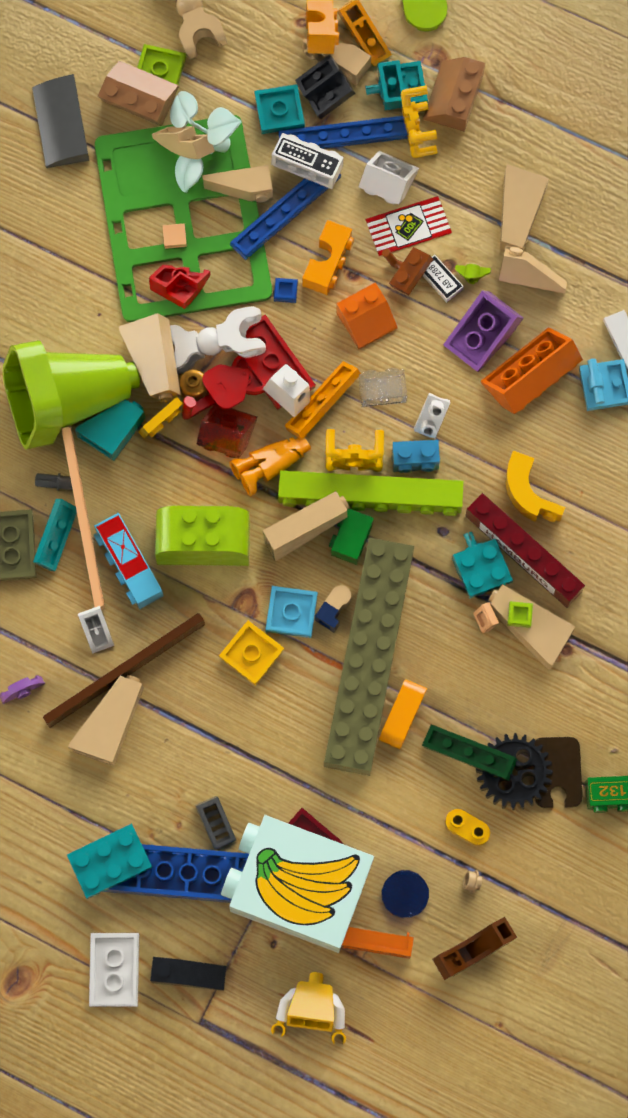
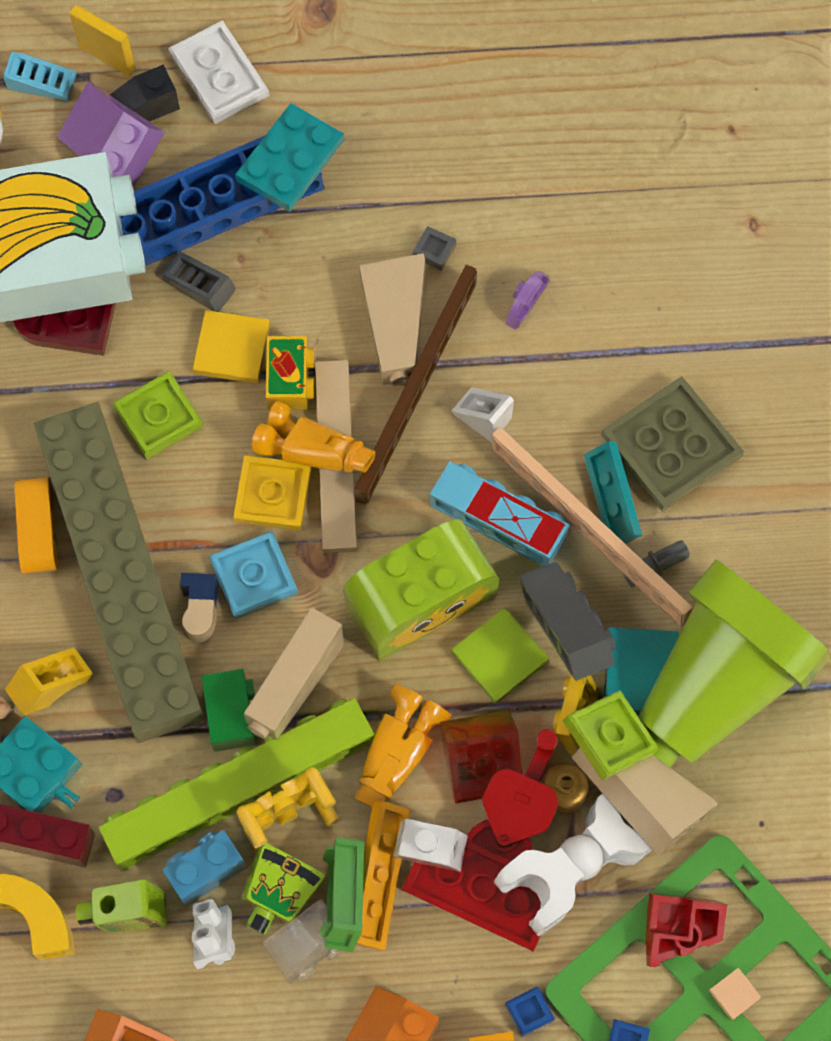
camera: 150 degrees right, 5 degrees down
none -> medium azure slope [4,52,77,101]
none -> yellow arch [5,647,93,717]
none -> medium lavender slope [57,82,165,187]
none -> yellow tile [69,5,136,77]
none -> lime torso [76,879,167,932]
none -> lime tile [112,371,204,460]
none -> yellow tile [192,310,271,384]
none -> torso [241,843,326,935]
none -> light orange piece [252,401,375,473]
none -> brick [266,336,315,411]
none -> tan tile [315,360,357,553]
none -> bright green container [320,837,364,953]
none -> dark grey tile [413,226,456,271]
none -> lime tile [451,607,549,704]
none -> dark grey brick [519,561,616,681]
none -> lime tile [563,690,660,781]

